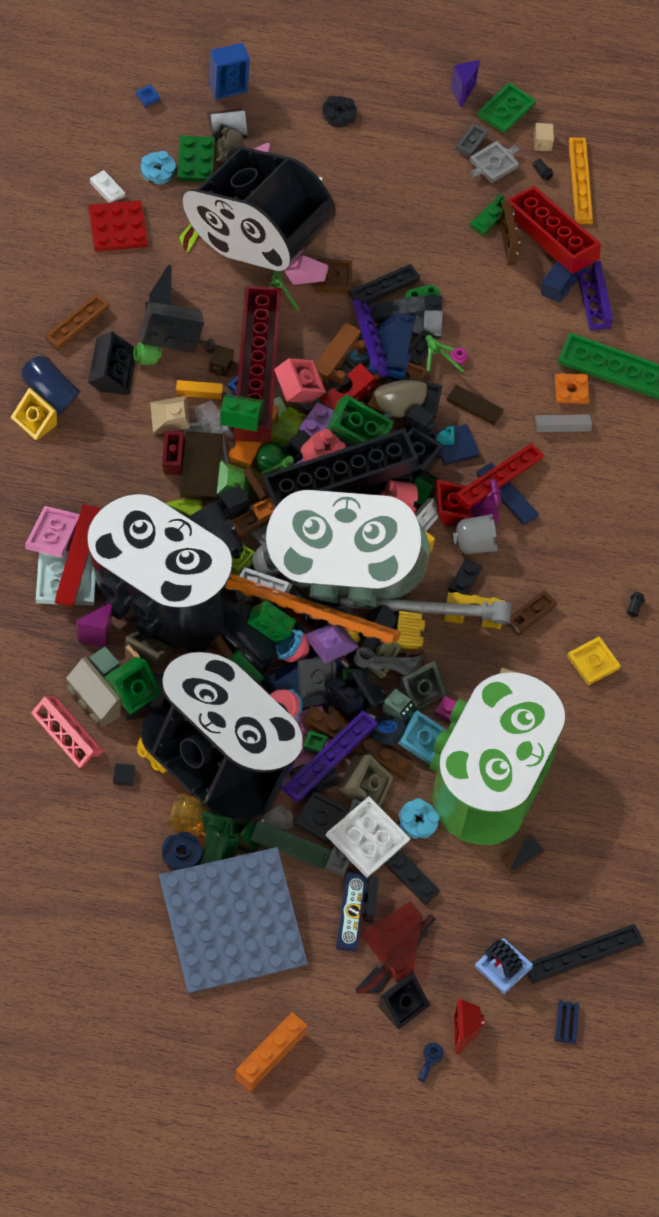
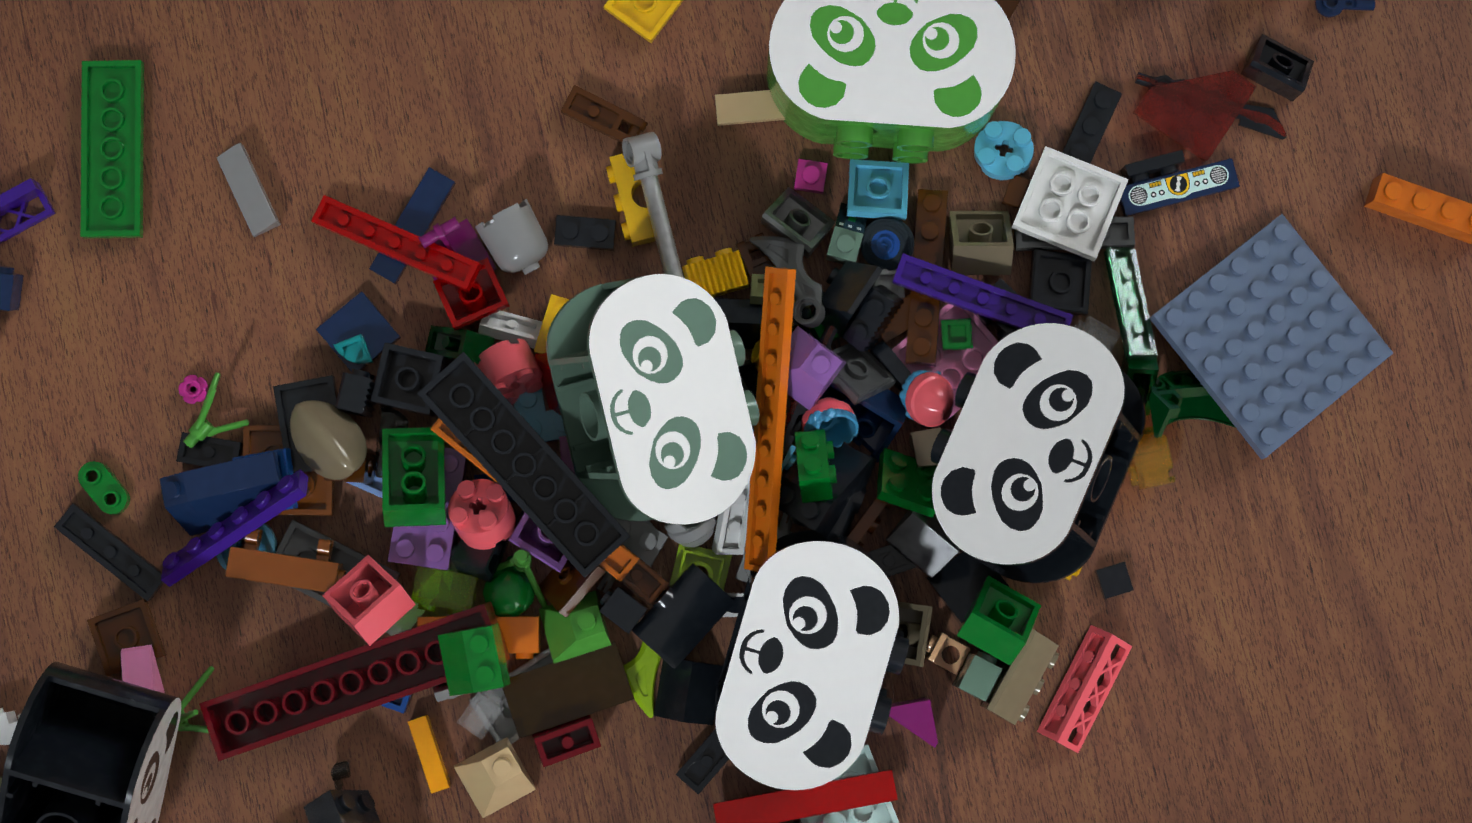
camera: 110 degrees left, 25 degrees up
dark blue plate [162,832,202,871] -> none
dark brown brick [209,345,234,377] -> none
red arch [319,363,378,410] -> none
black wedge [369,295,443,338] -> none
dark brown tile [447,385,504,426] -> none
orange piece [554,373,589,404] -> none

